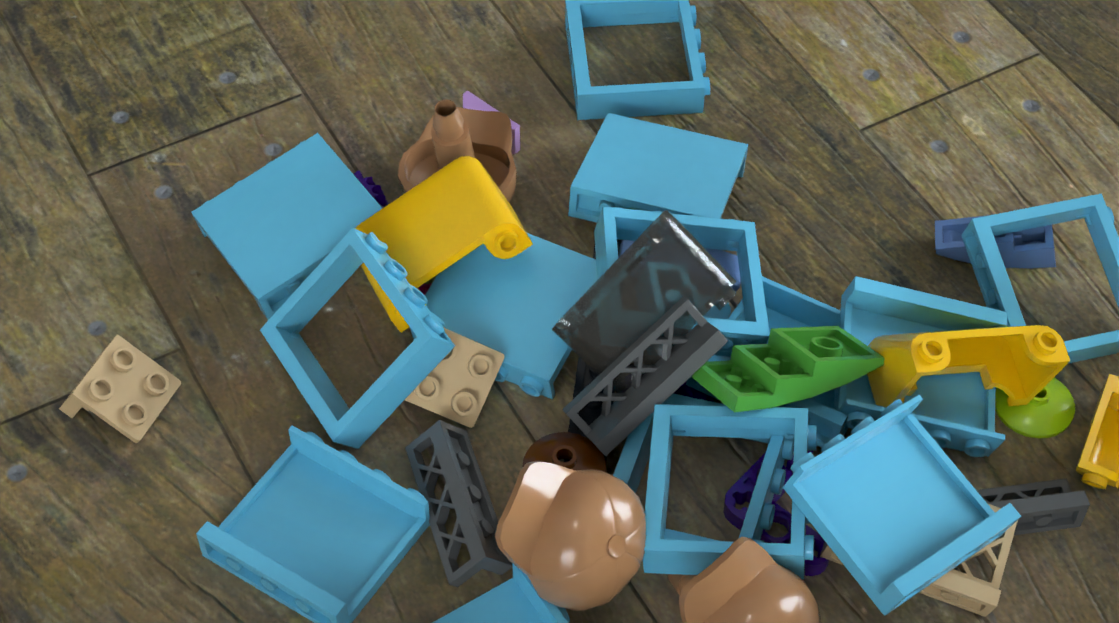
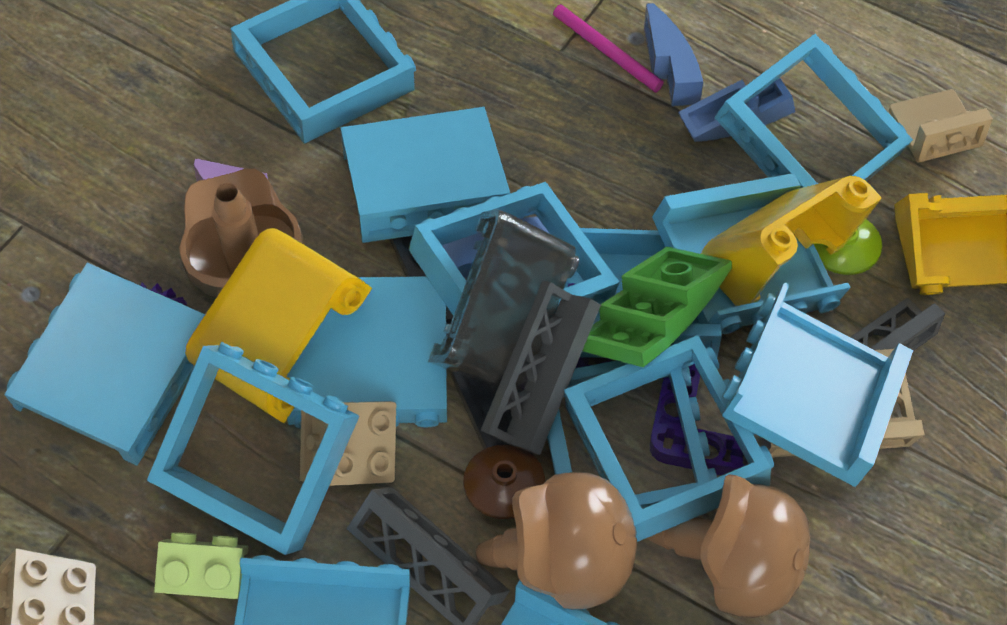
camera: 30 degrees left, 5 degrees up
none -> yellowish green bracket [154,532,248,599]
none -> dark pink bar [553,4,664,93]
none -> medium blue slope [644,3,703,106]

